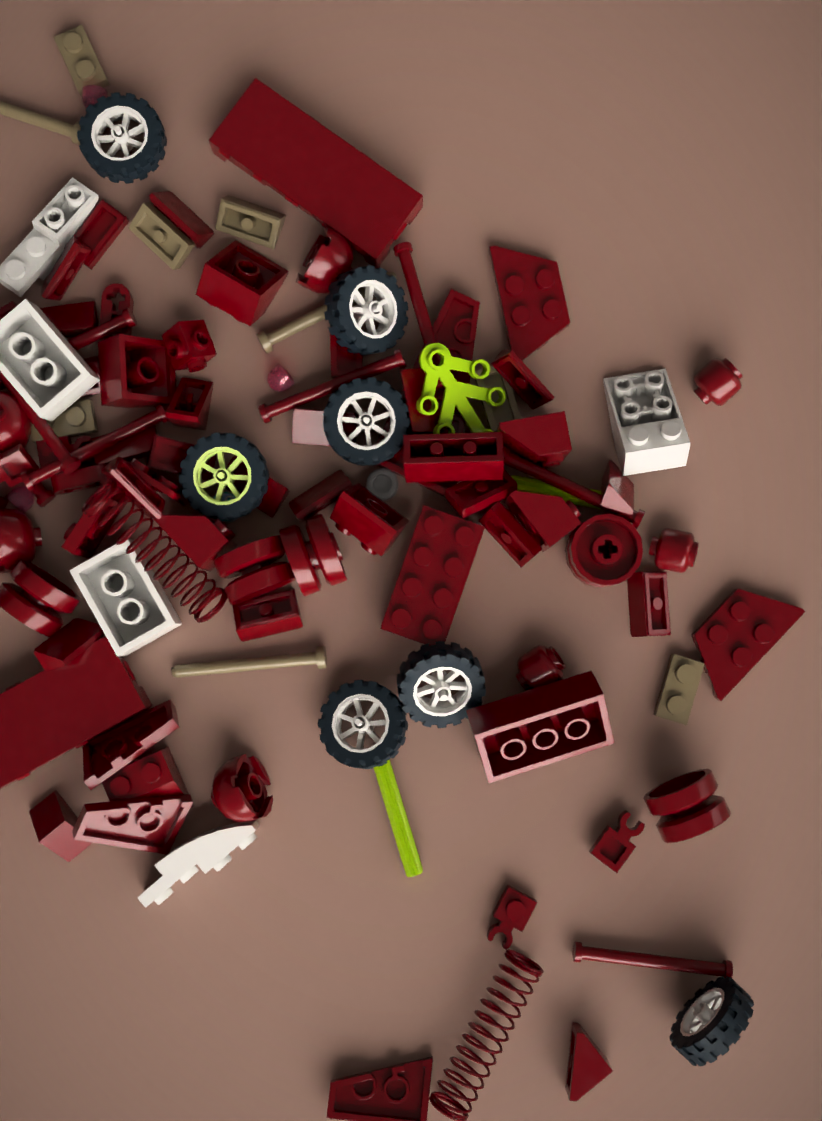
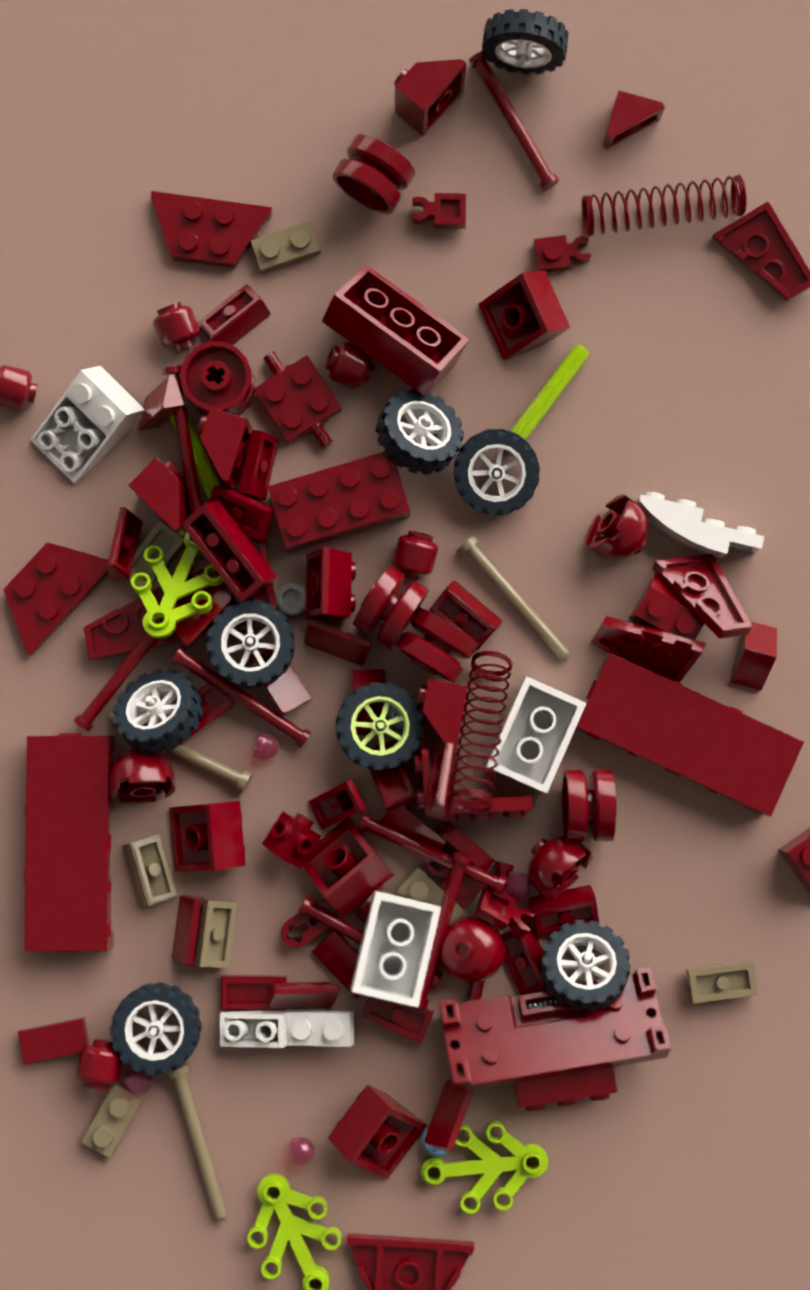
camera: 125 degrees left, 0 degrees up
dark red slope [33,618,105,671] -> none
none -> dark red tile [18,1017,90,1064]
none -> dark red head [76,1039,122,1090]
none -> dark red plate [254,351,342,449]
none -> dark red head [393,530,438,580]
none -> dark red slope [394,59,467,136]
none -> dark red slope [478,270,570,361]

